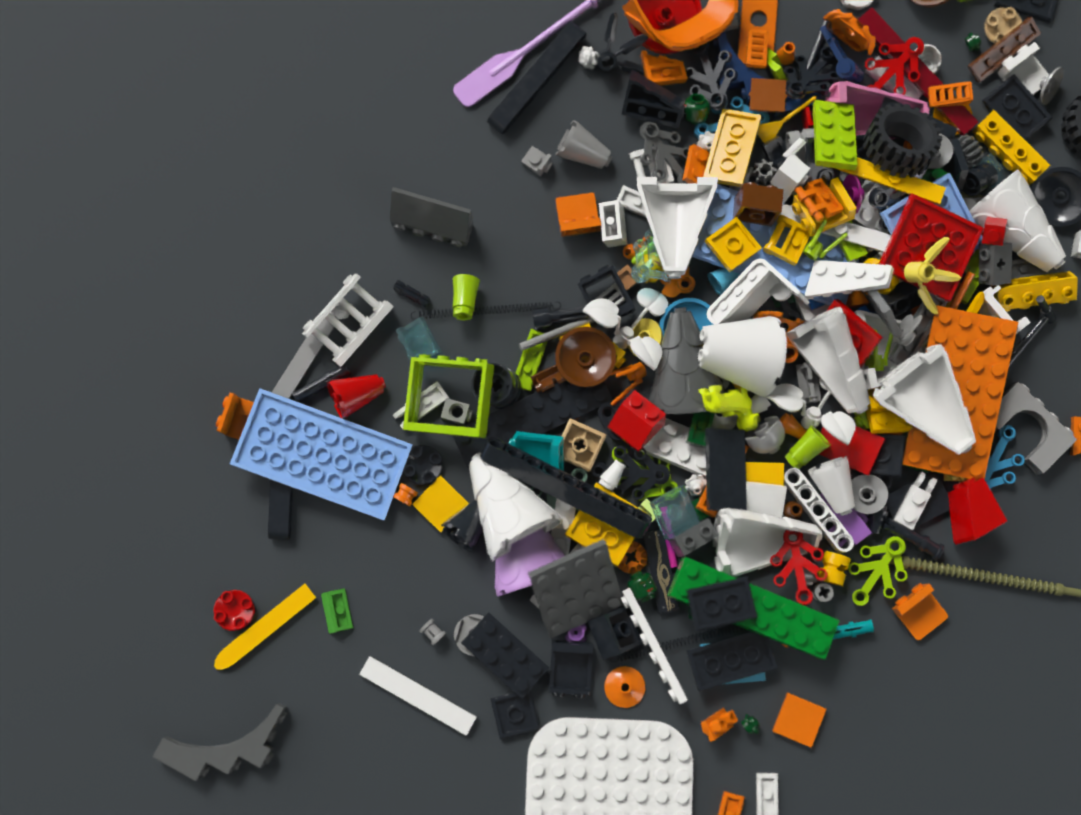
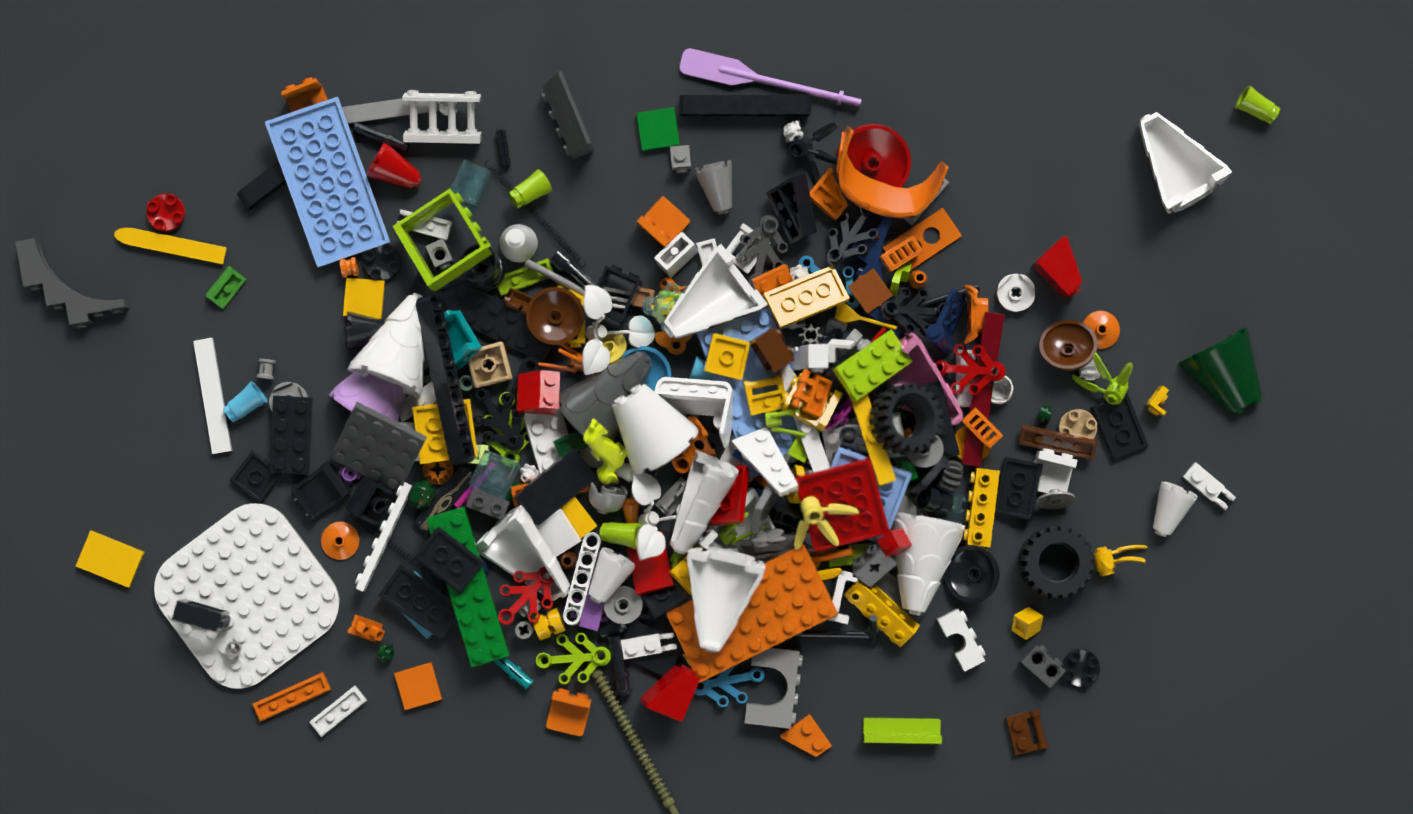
camera: 50 degrees right, 5 degrees up
white cone [599,460,626,491] -> none
dark green head [683,94,710,125] -> none
none -> medium azure plant [223,381,268,422]
none -> white cone [499,224,538,263]
none -> green tile [637,107,680,151]

